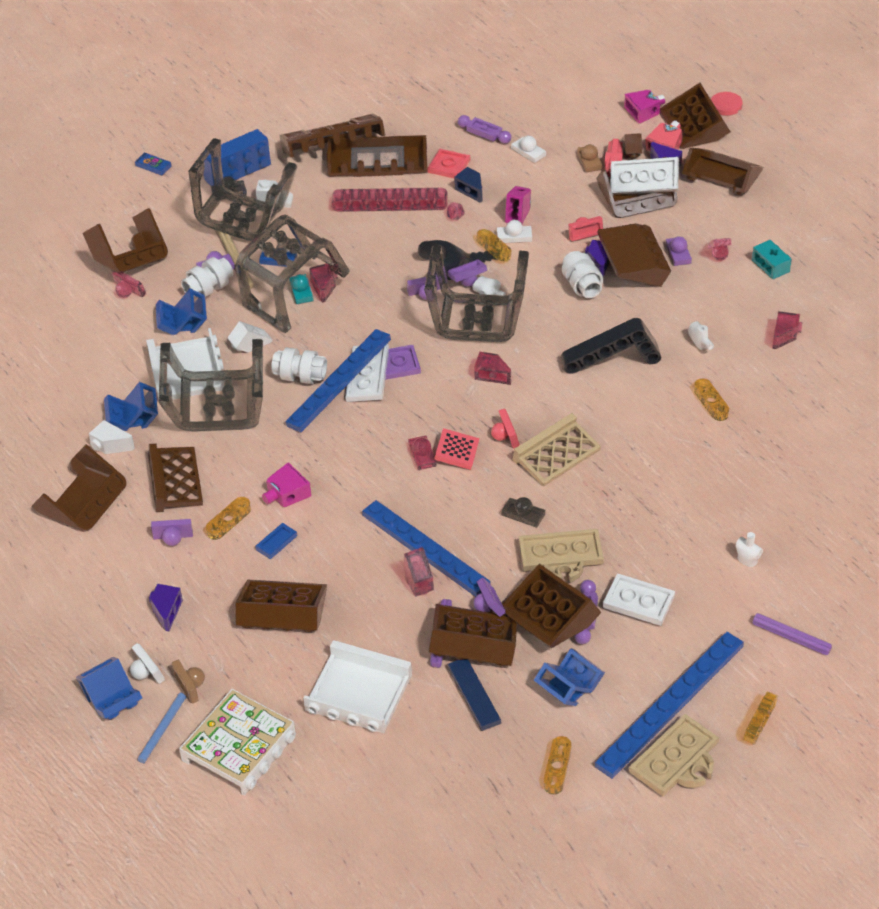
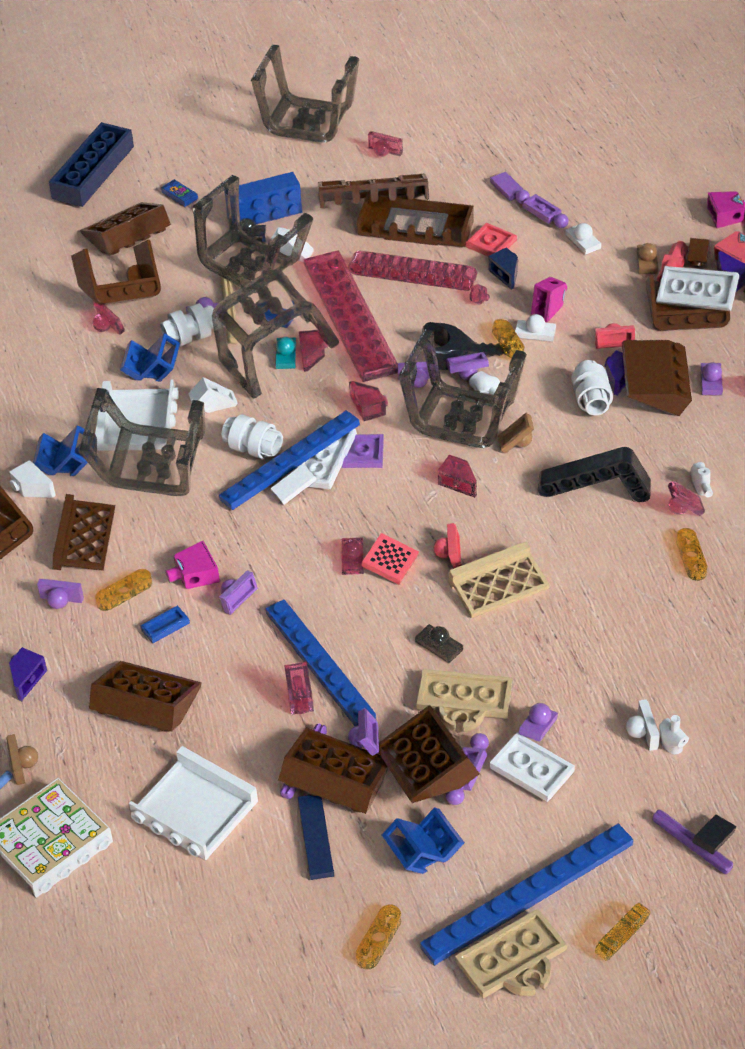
camera: 15 degrees right, 0 degrees up
none -> dark blue brick [49,122,134,207]
none -> reddish brown slope [80,202,171,255]
none -> medium lavender tile [219,570,258,615]
none -> clear smoke windscreen [251,45,359,142]
none -> white tile [271,463,317,505]
none -> clear pink plate [304,250,398,382]
none -> clear pink slope [349,381,388,421]
none -> clear pink tile [368,131,403,157]
none -> medium lavender tile [490,172,524,201]
none -> medium nougat tile [498,413,534,453]
none -> medium lavender tile [519,703,558,741]
none -> white tile [626,699,660,751]
none -> clear pink tile [668,481,705,516]
none -> black tile [692,814,737,854]

